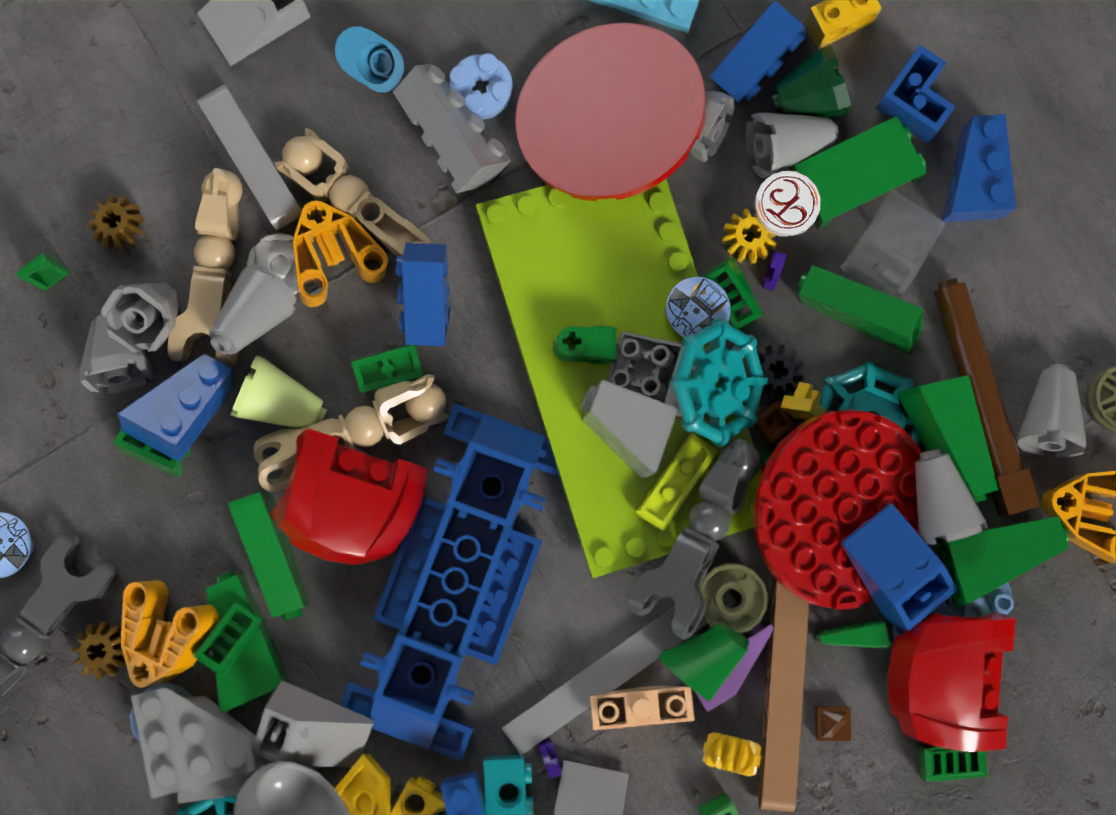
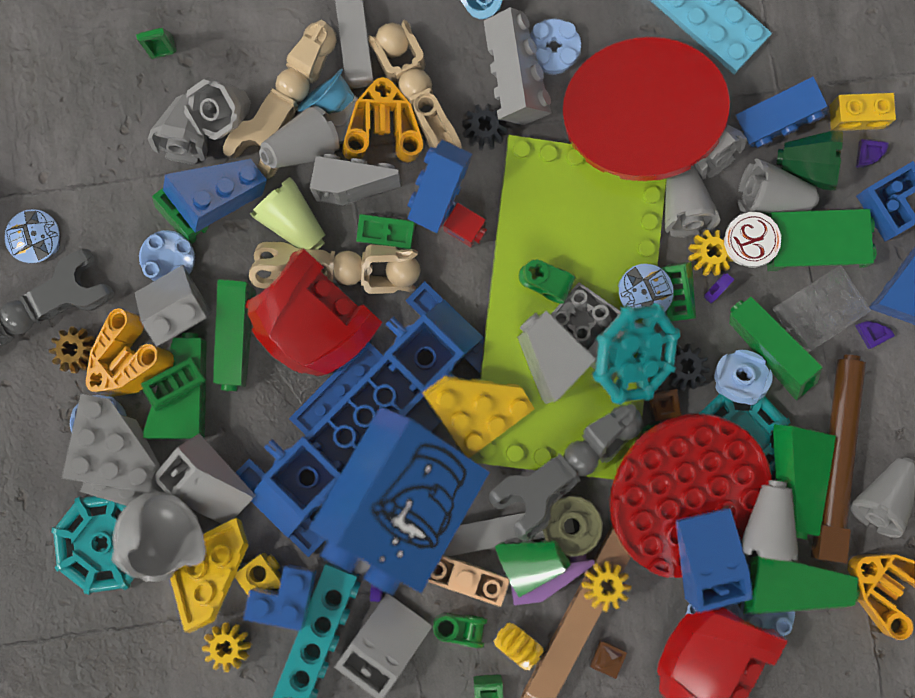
camera: 25 degrees right, 0 degrees up
pearl gold gear [87,195,146,250] -> none
neon yellow tile [635,432,718,532] -> none
yellow tile [781,382,827,420] -> none
green slope [814,620,890,649] -> none
none -> light grey slope [135,265,212,346]
none -> light blue dish [139,230,195,281]
none -> dark azure piece [297,69,354,114]
none -> blue brick [309,407,490,596]
none -> light grey slope [310,154,401,205]
none -> yellow plate [423,376,535,458]
none -> green piece [433,613,488,648]
none -> red brick [443,203,487,248]
none -> black gear [462,104,508,151]
none -> yellow gear [581,561,631,611]
none -> light grey cone [665,165,721,238]
none -> light blue plate [714,350,773,405]
none -> dark purple tile [855,321,895,349]
none -> dark purple tile [856,139,889,168]

